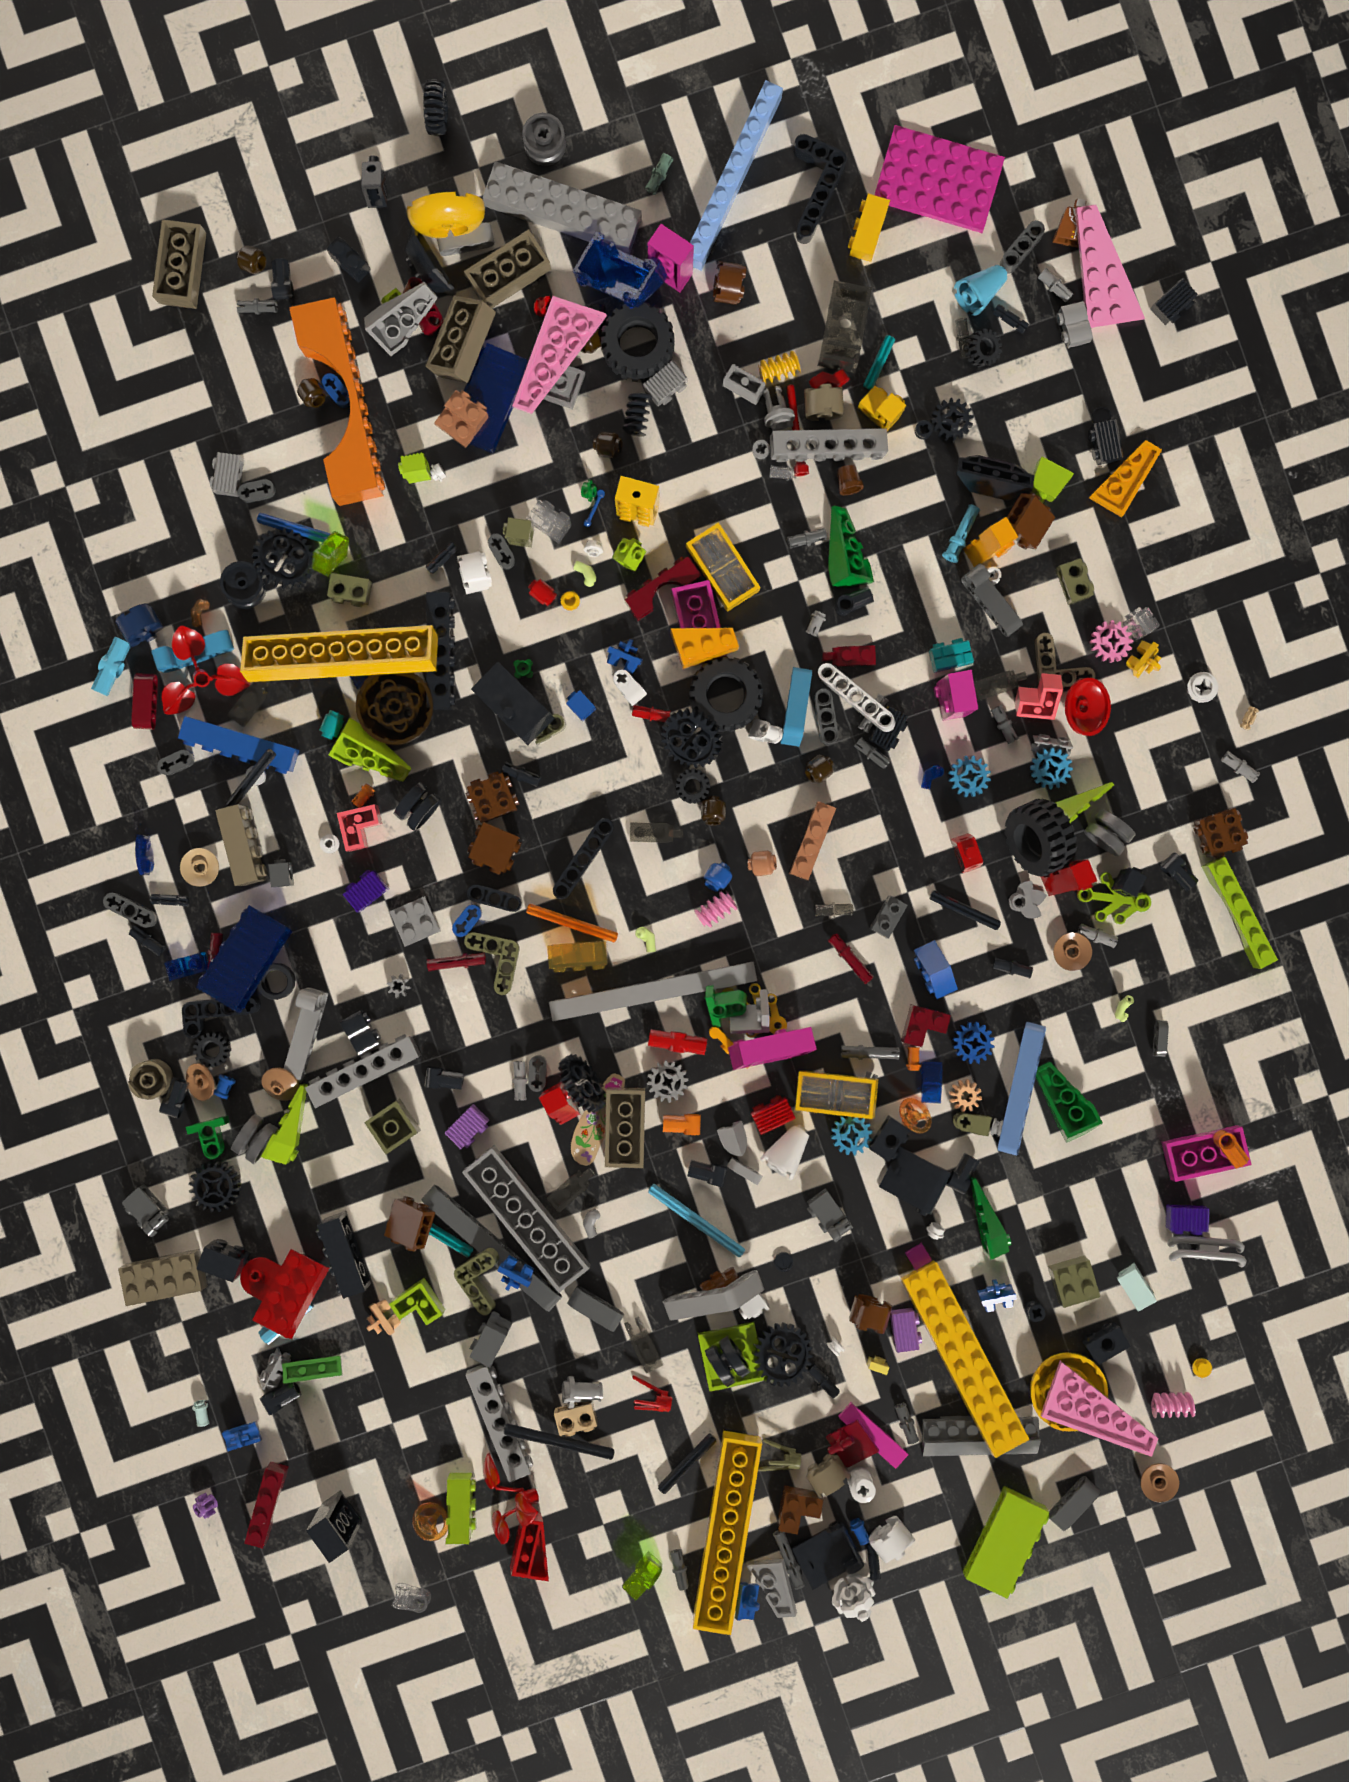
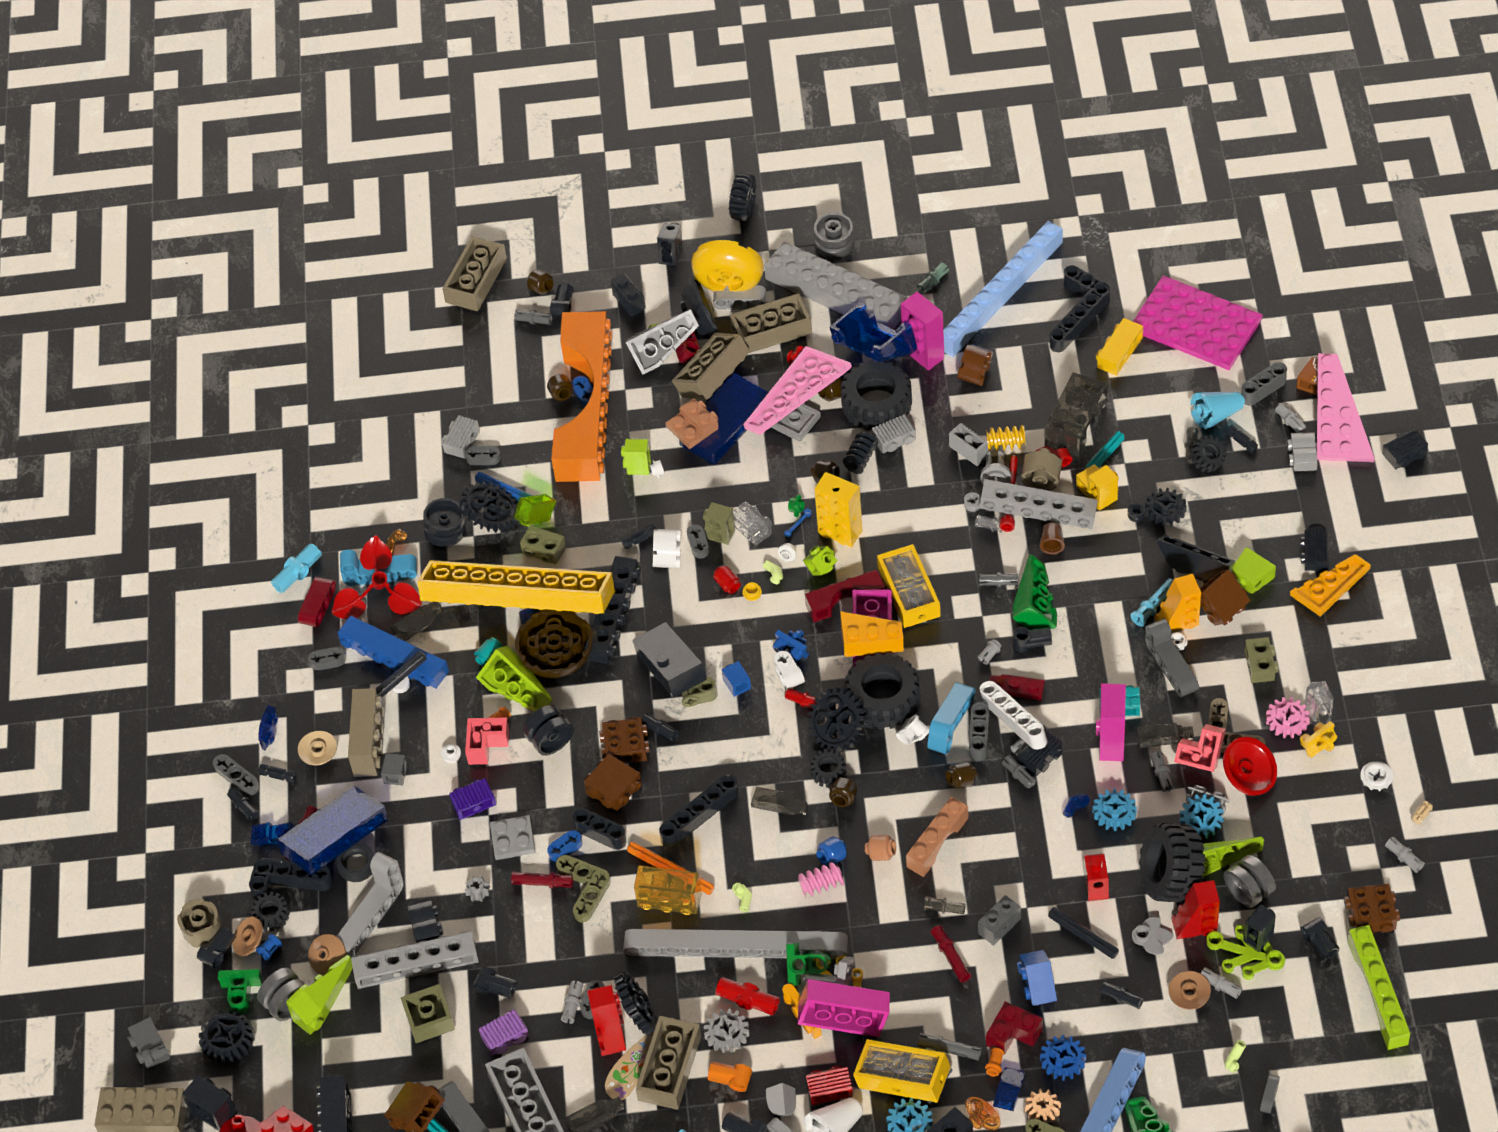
camera: 15 degrees right, 35 degrees down
dark blue brick [115,603,163,647] -> none
green plate [514,659,533,679] -> none

